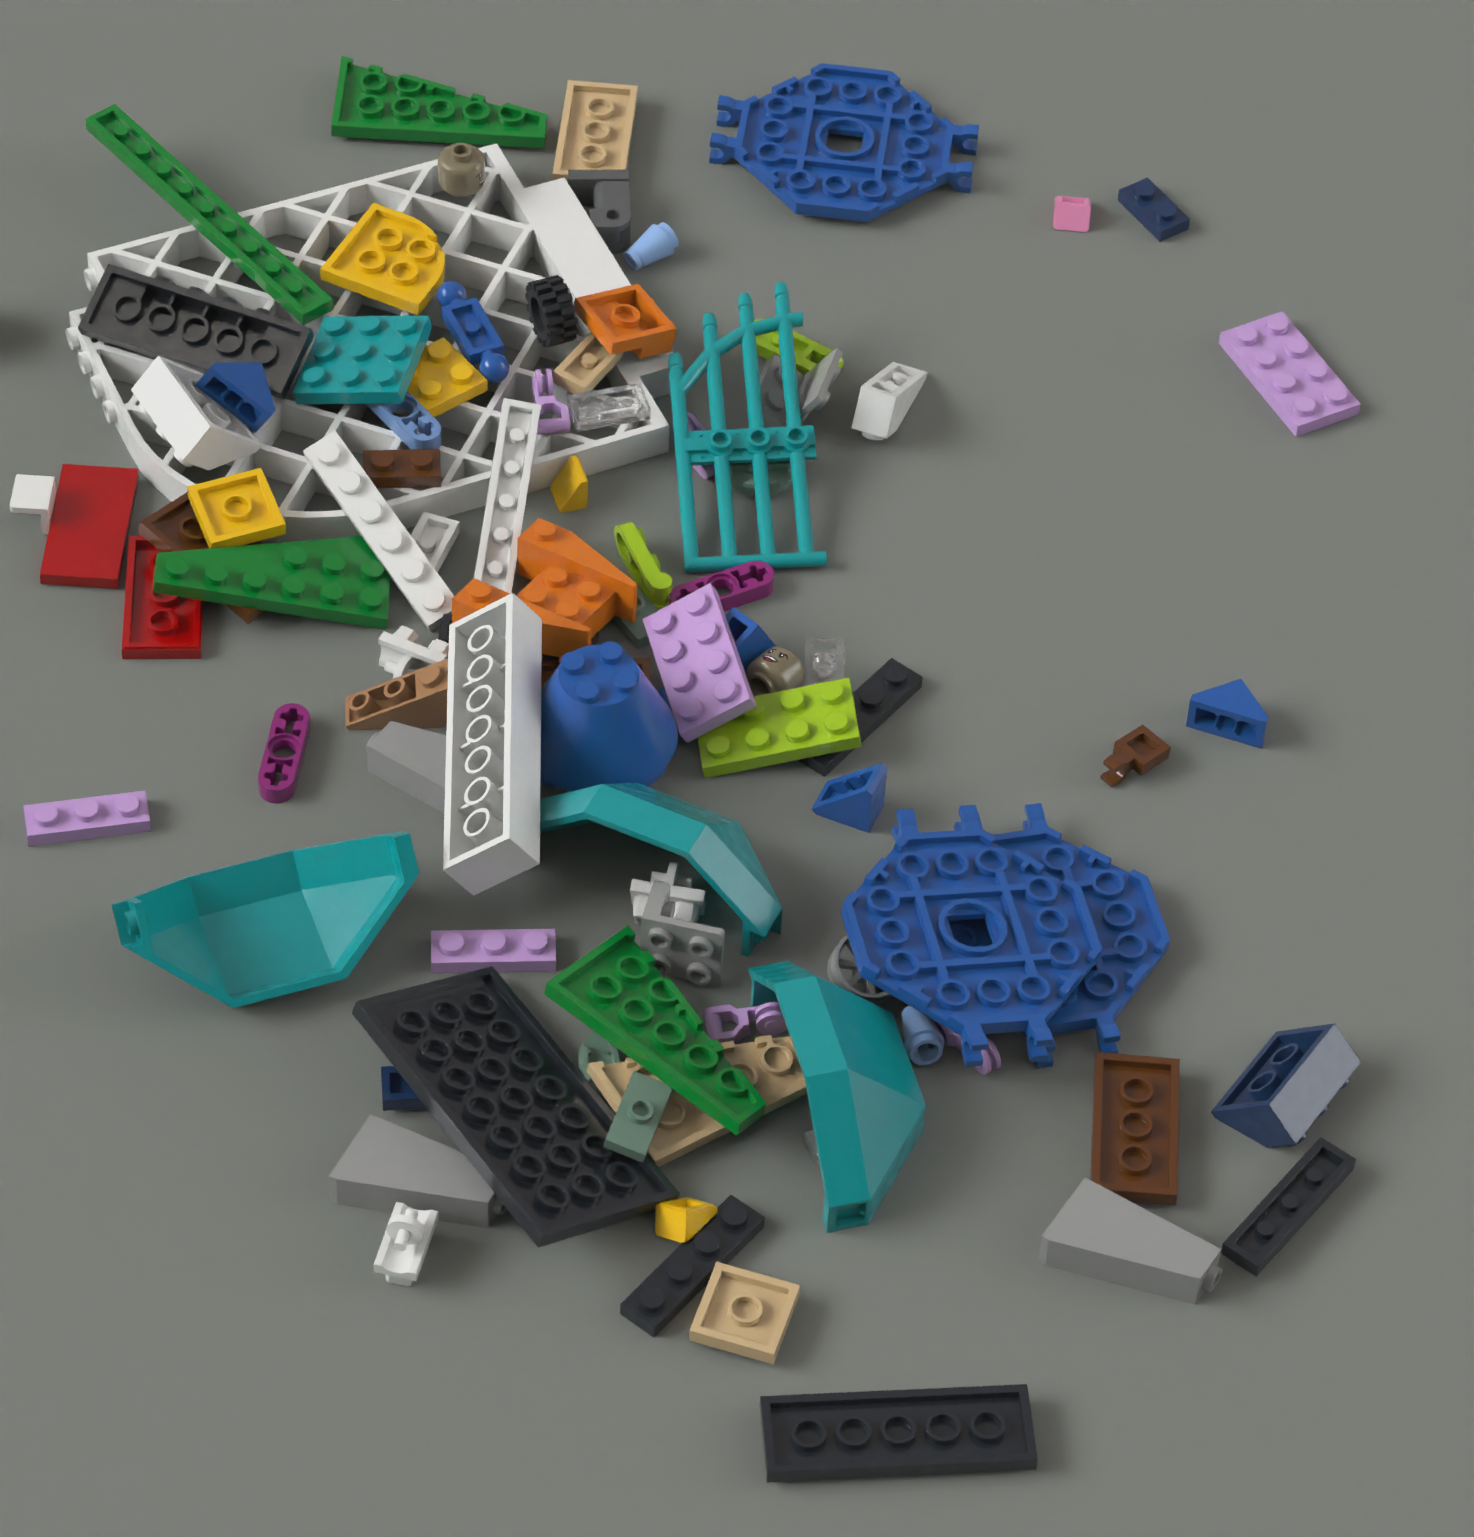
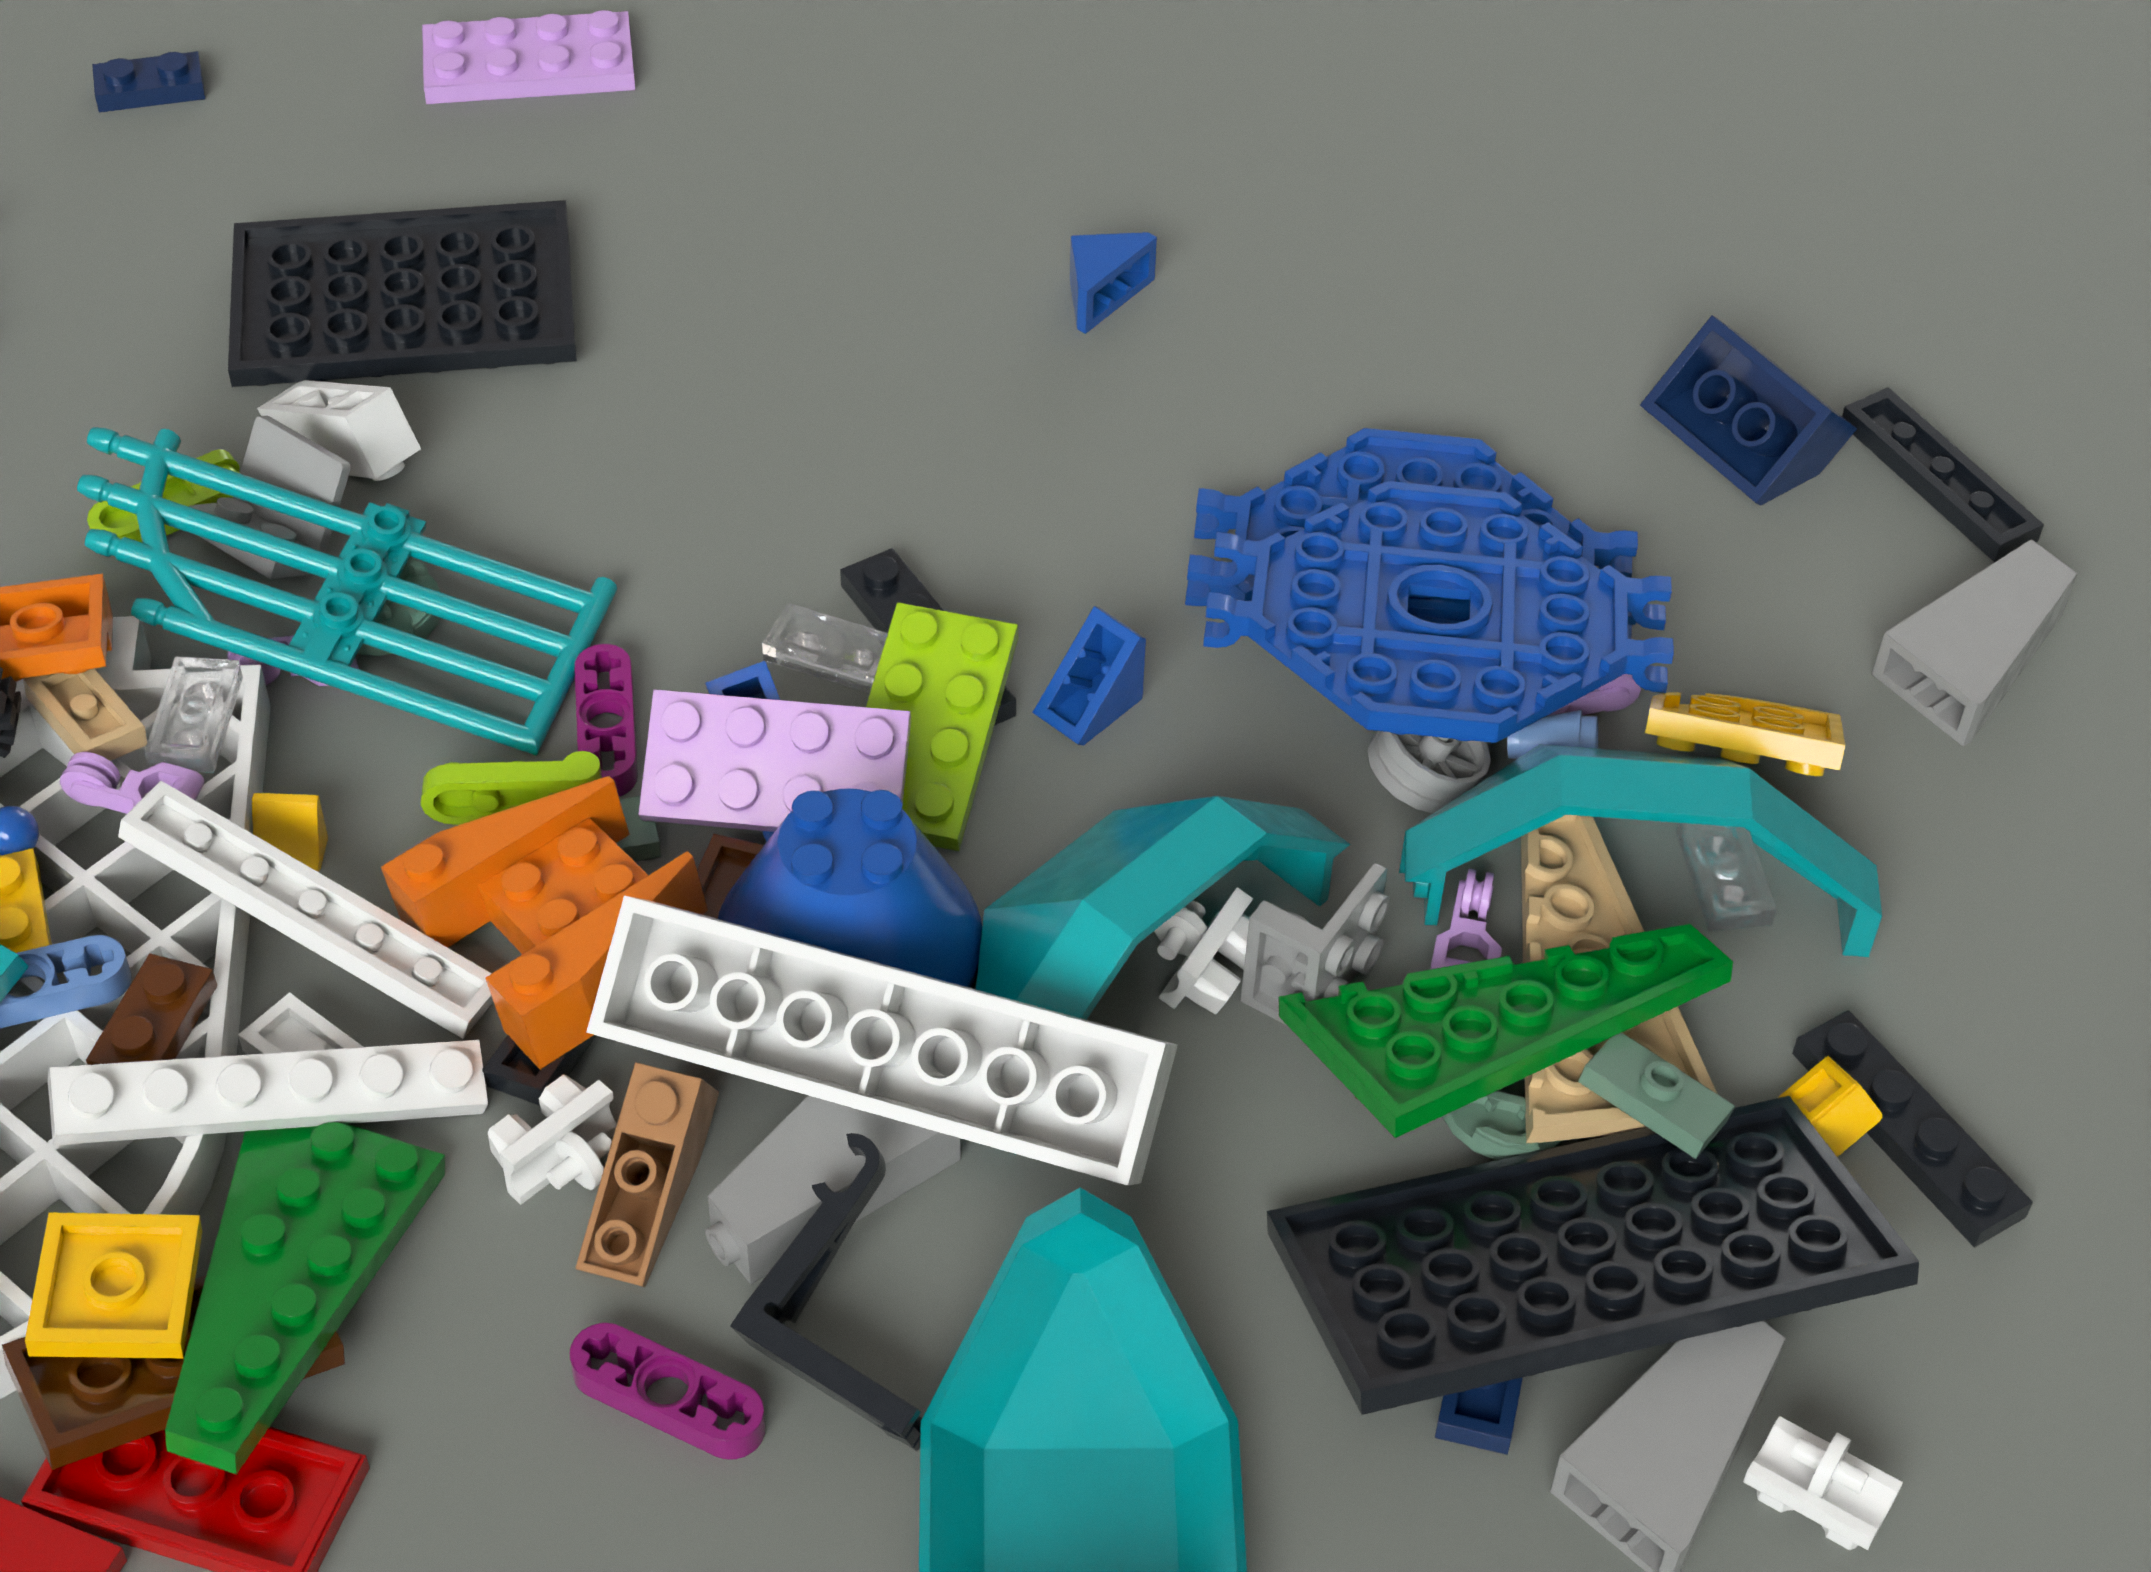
camera: 70 degrees left, 0 degrees up
lavender plate [431,929,556,973] -> none
tan plate [689,1261,800,1364] -> none
dark tan head [746,646,805,697] -> none
bright pink slope [1053,196,1091,232] -> none
reddish brown plate [1090,1052,1180,1206] -> none
reddish brown plate [1100,724,1171,787] -> none
none -> black plate [228,200,577,387]
none -> black hinge [730,1133,922,1451]
none -> yellow plate [1645,692,1845,776]

